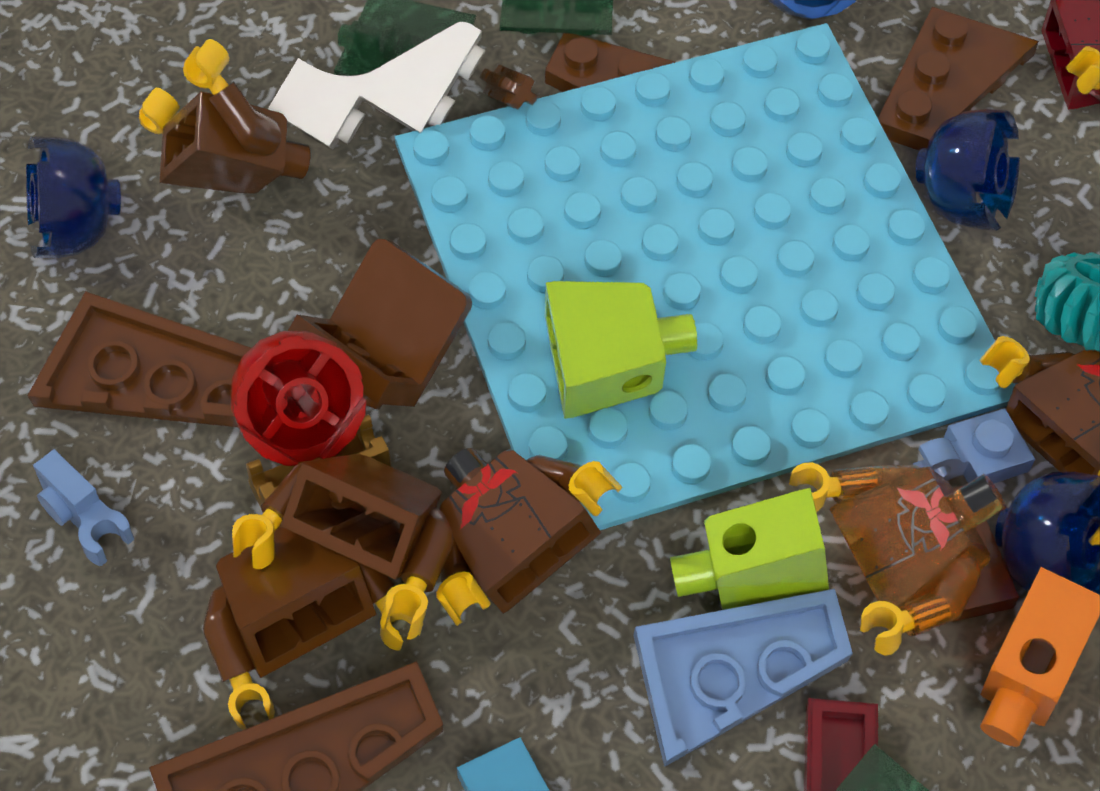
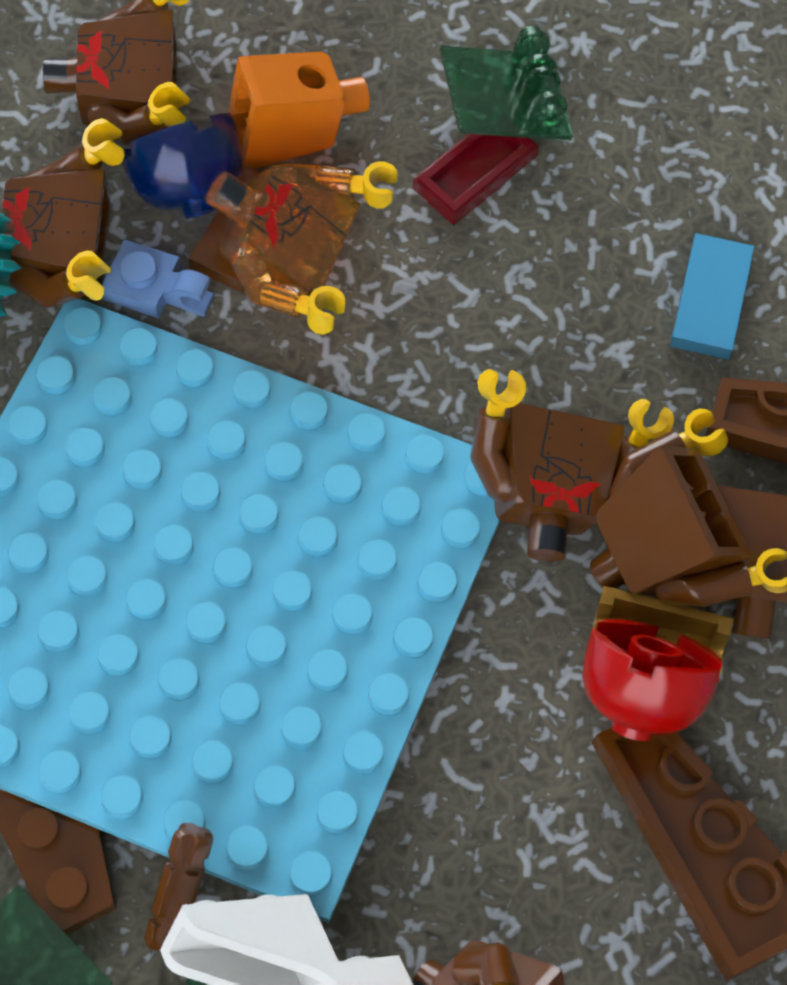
camera: 140 degrees left, 10 degrees up
reddish brown bracket [288,239,472,409] -> none
lime torso [544,281,697,419] -> none
medium blue wing [633,589,853,767] -> none
lime torso [670,488,829,610] -> none

